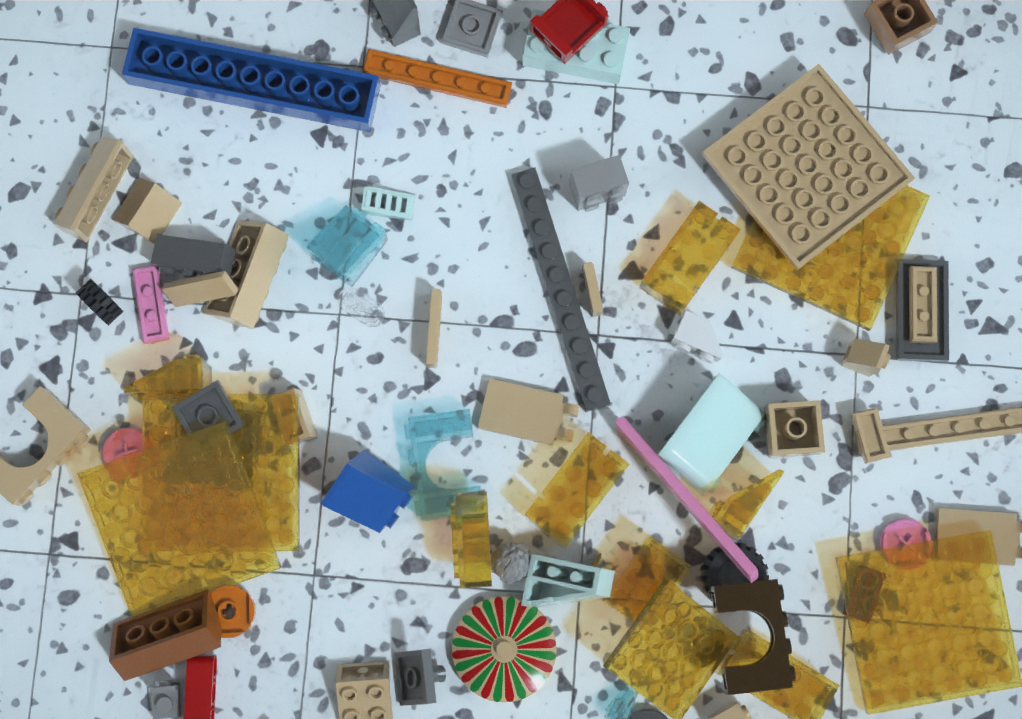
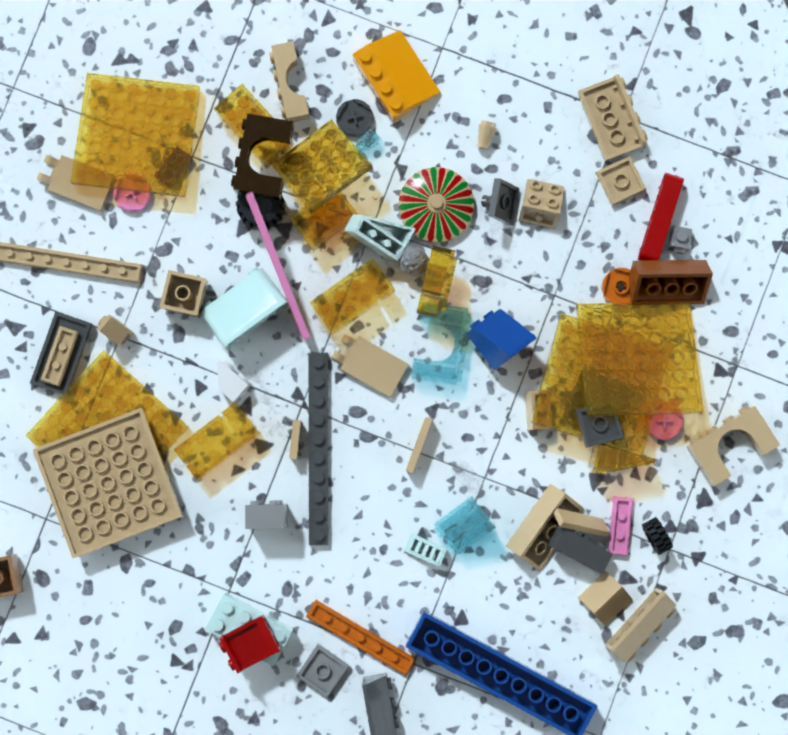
camera: 160 degrees left, 5 degrees up
clear yellow slope [708,469,784,540] -> none
tan tile [851,407,891,464] -> none

